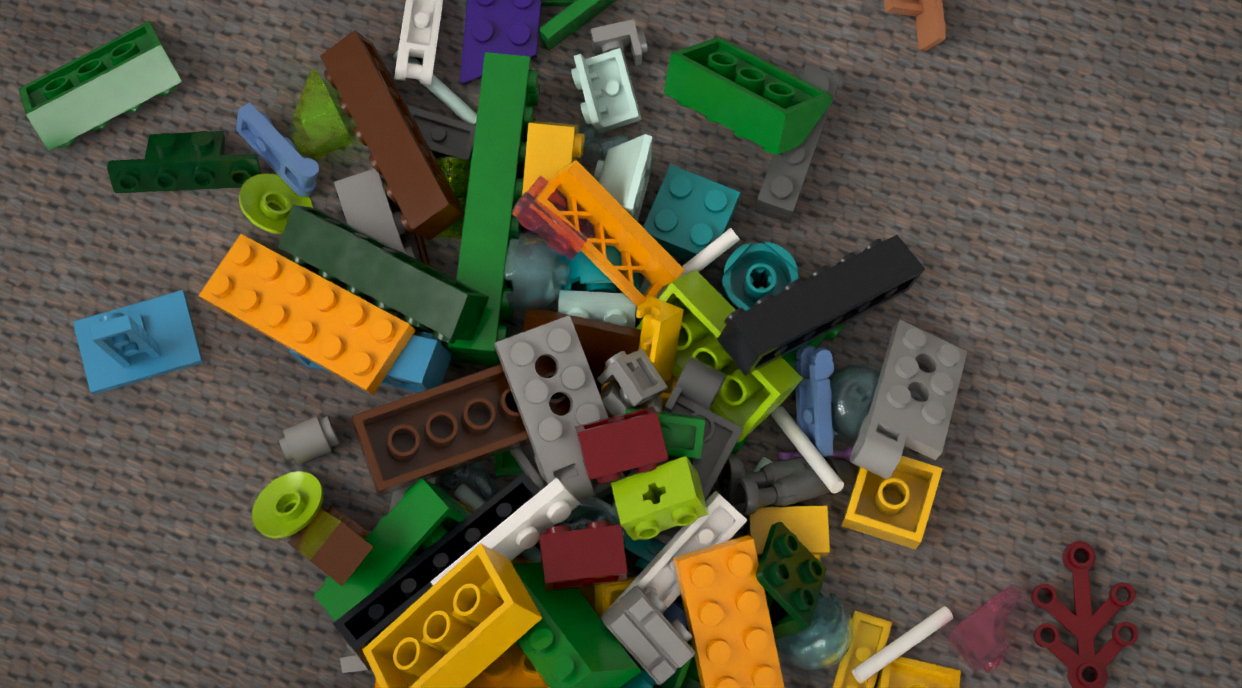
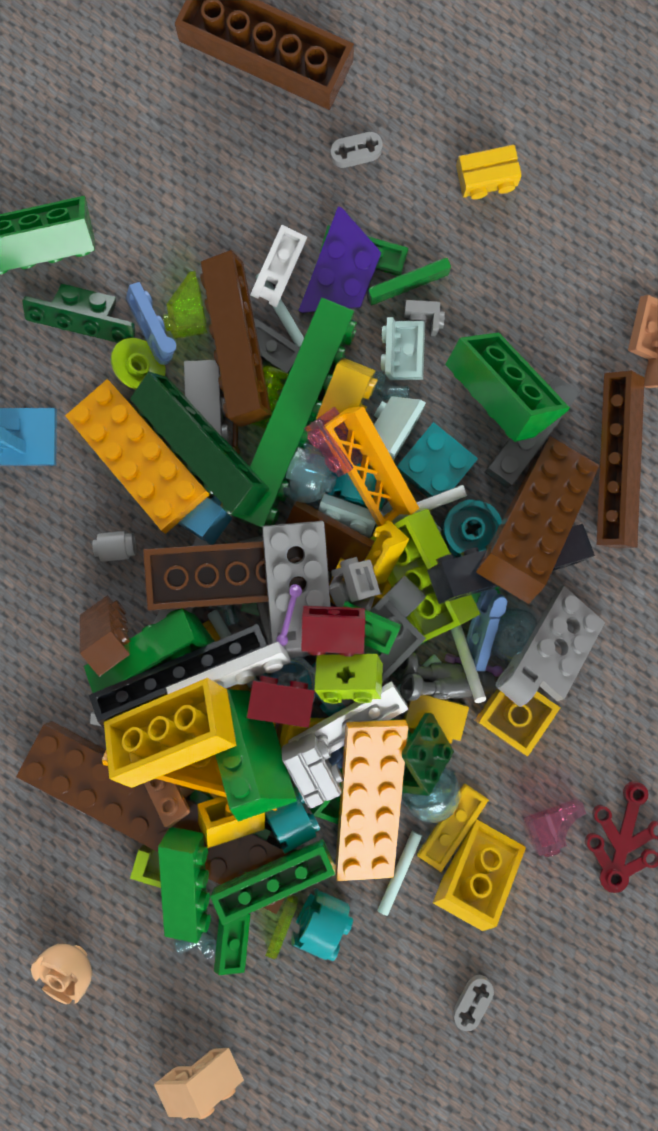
camera: 15 degrees right, 10 degrees up
lime dish [252,471,324,538] -> none
white bar [852,606,953,683] -> none
none -> medium lavender hinge [276,584,302,646]
none -> reddish brown brick [476,436,600,604]
none -> reddish brown brick [596,370,645,548]

